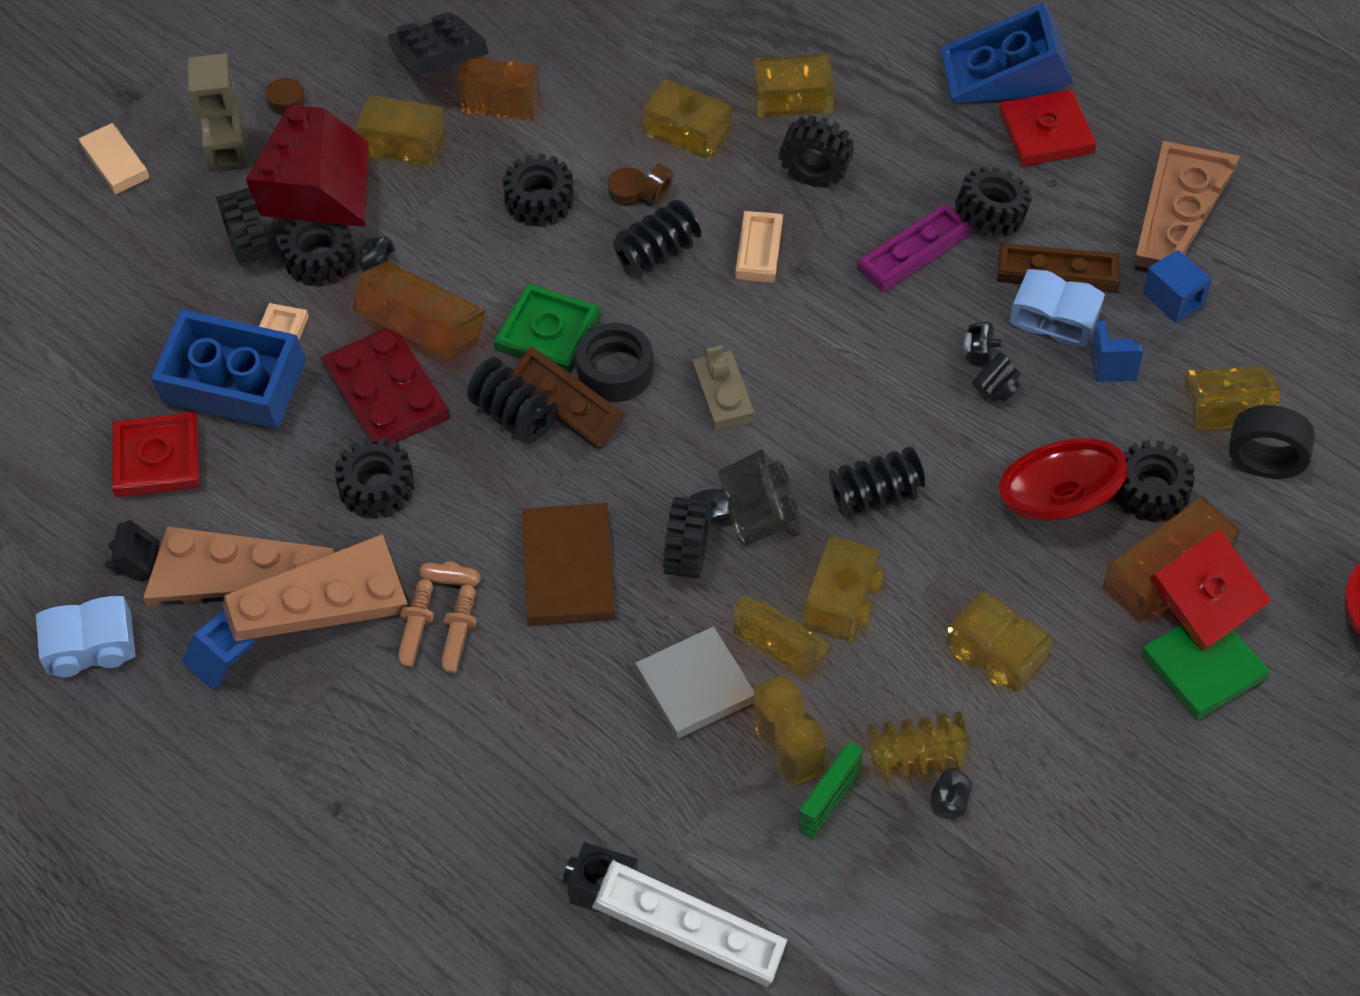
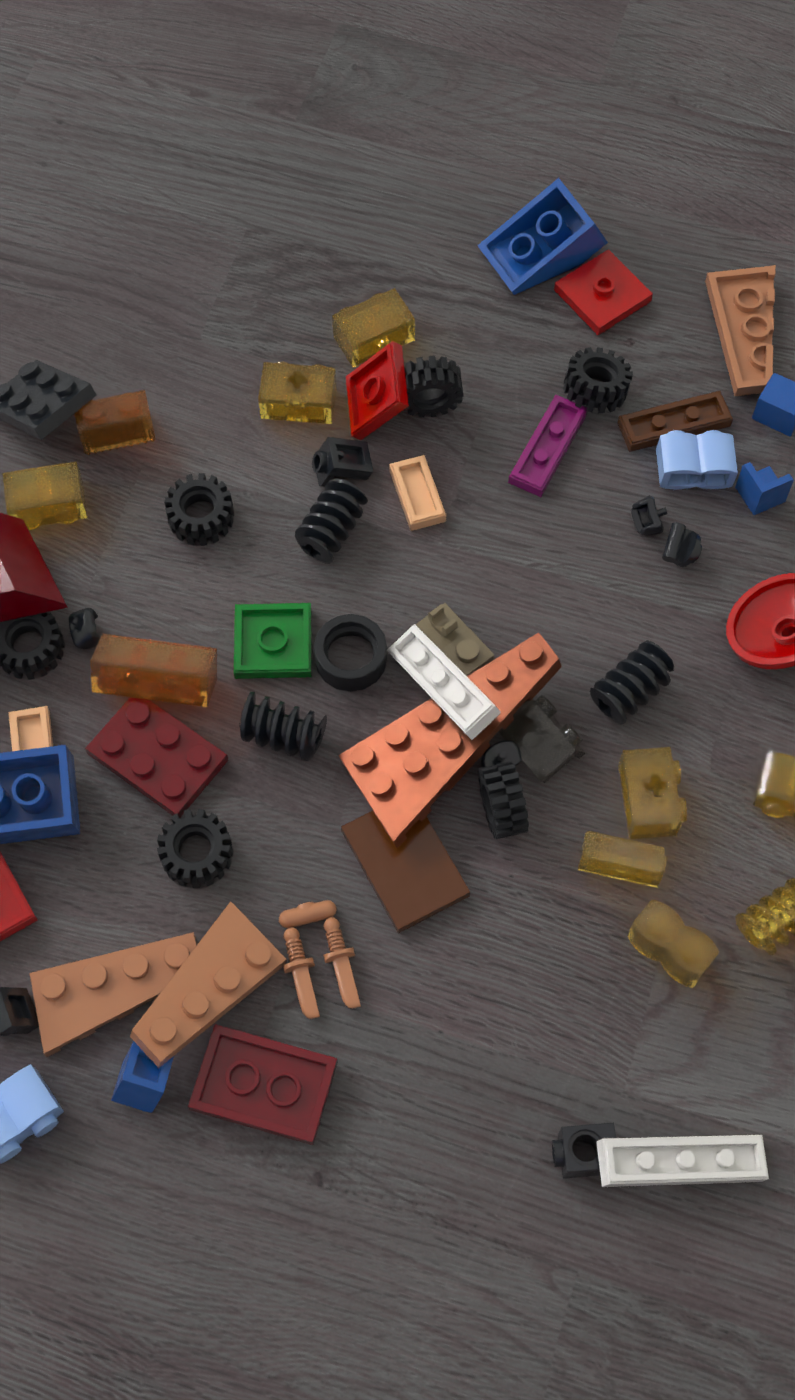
camera: 25 degrees left, 10 degrees up
reddish brown tile [513,346,626,448] -> none
reddish brown tile [608,167,646,206] -> none
light grey tile [635,626,756,739] -> none
reddish brown tile [641,164,673,205] -> none
green tile [798,742,864,840] -> none
none -> dark red plate [188,1024,338,1145]
none -> black bracket [312,437,373,487]
none -> wing [338,633,562,849]
none -> red plate [346,341,409,440]
none -> white tile [387,624,501,740]

